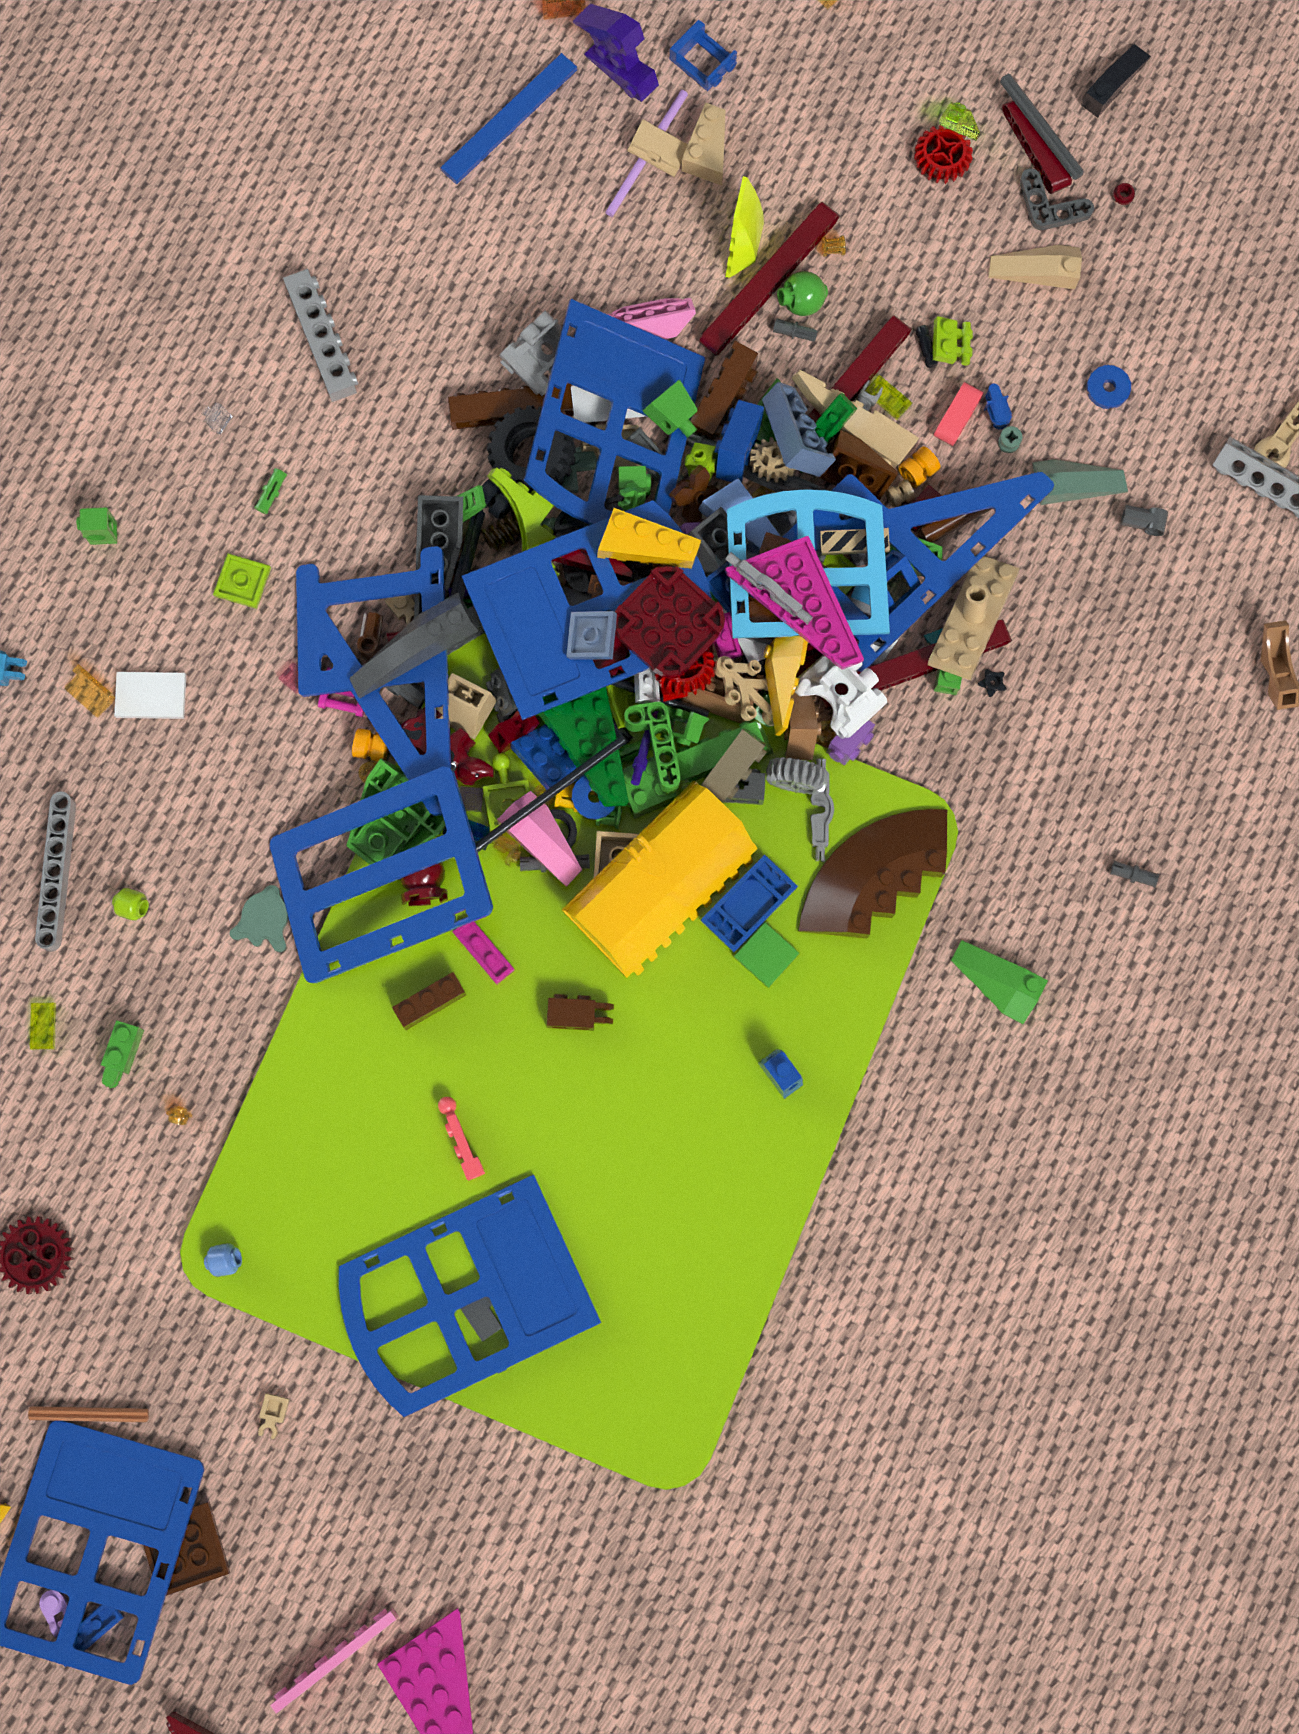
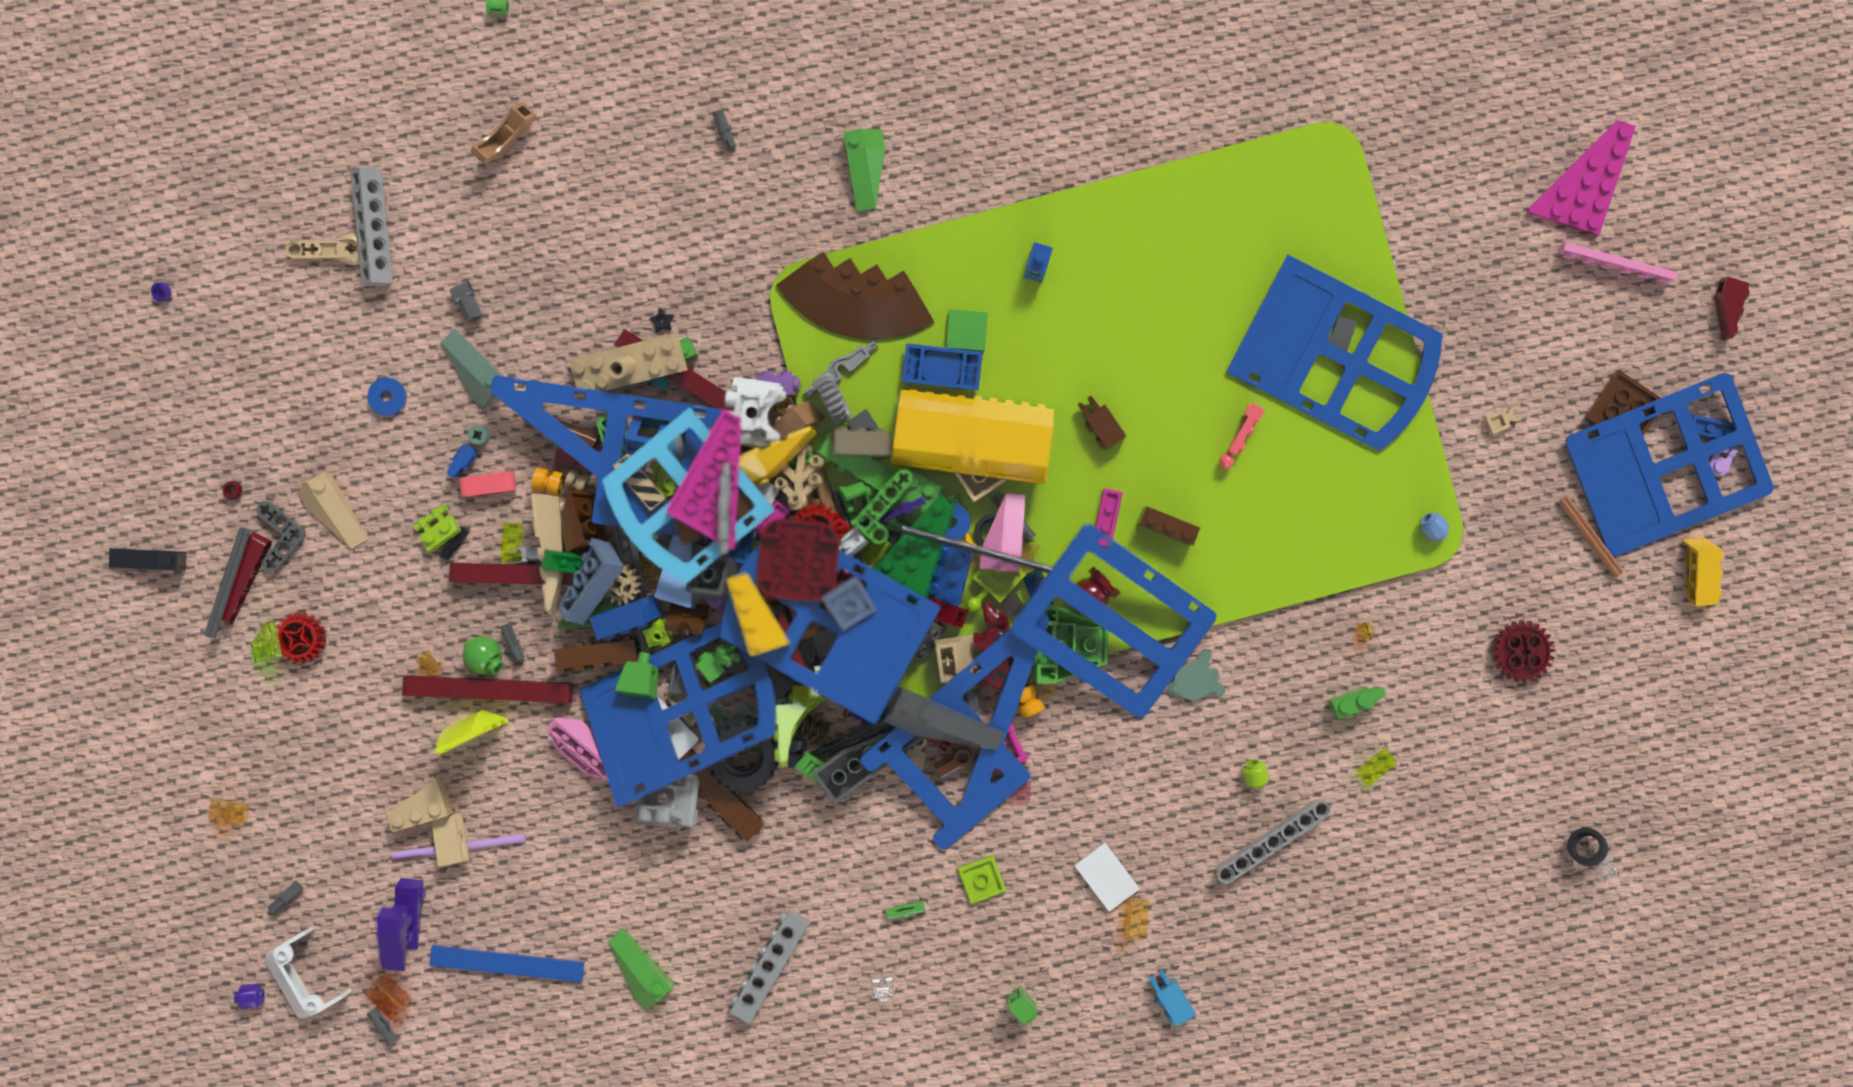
camera: 130 degrees left, 10 degrees up
blue panel [669,20,737,91] -> none
none -> bright green wedge [608,928,675,1010]

